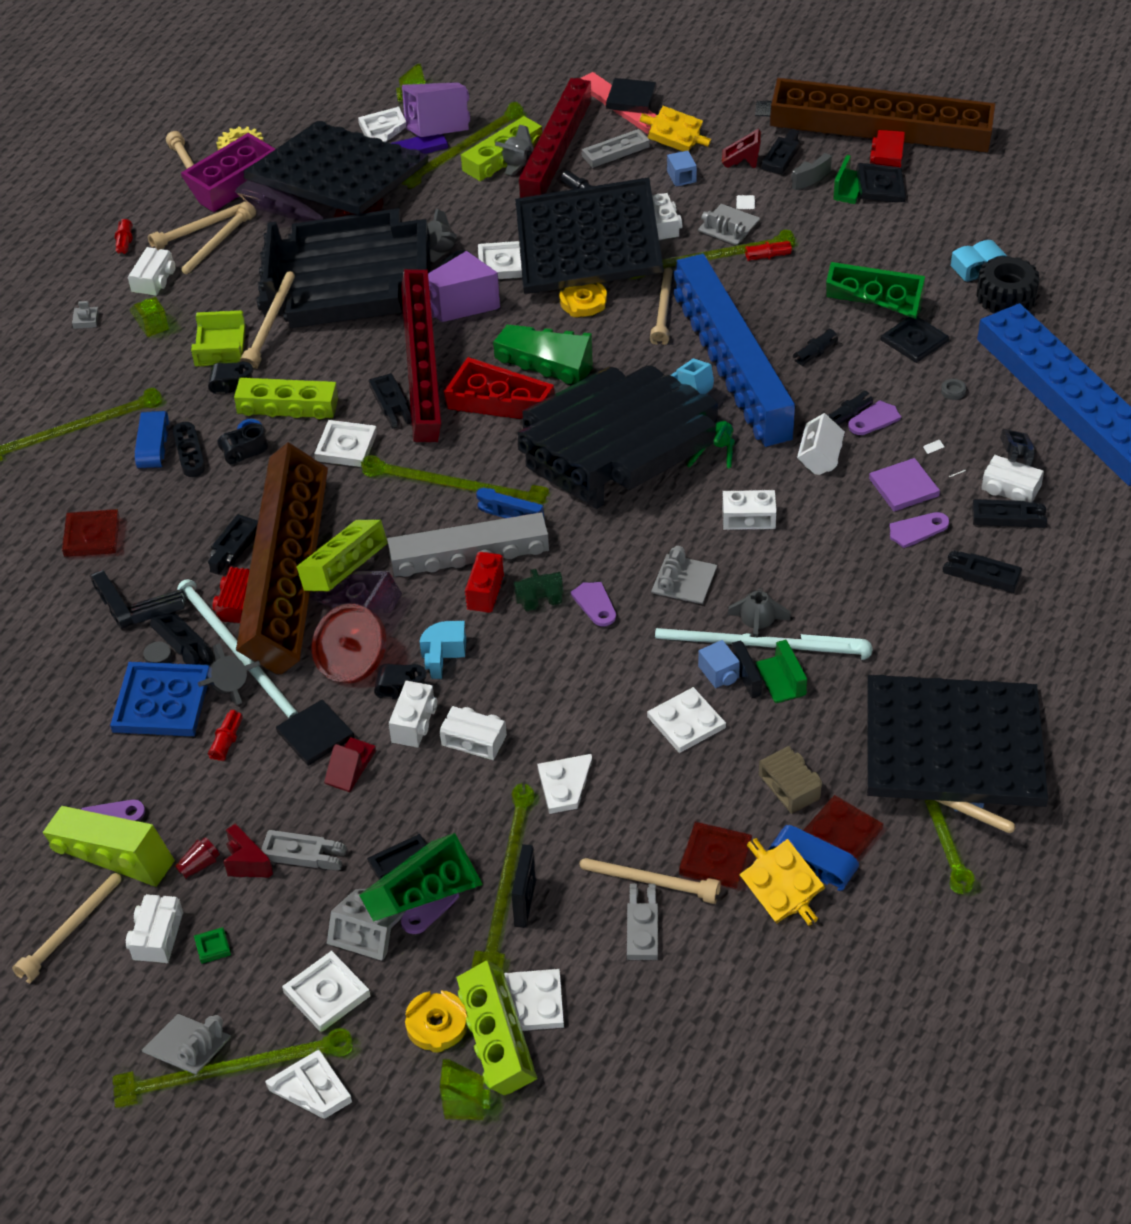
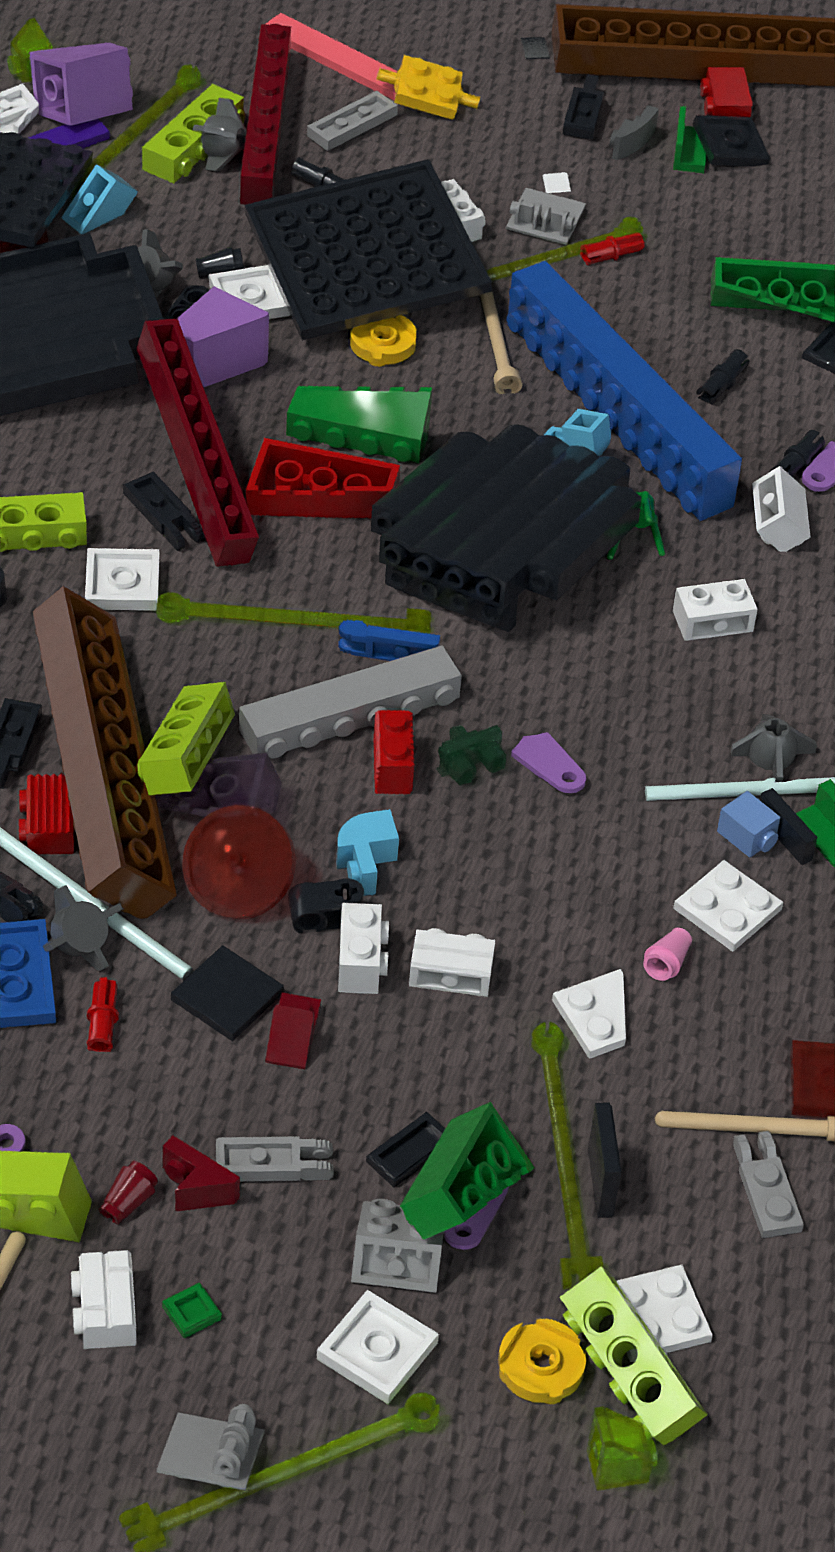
camera: 20 degrees left, 0 degrees up
white wing [265,1050,352,1119] -> none
black tile [606,78,656,113] -> none
light grey hinge [651,546,717,604] -> none
medium blue brick [667,151,697,186] -> none
dark red slope [722,129,761,168] -> none
none -> medium azure slope [61,164,138,235]
none -> black cone [196,246,244,278]
none -> bright pink cone [643,928,692,981]

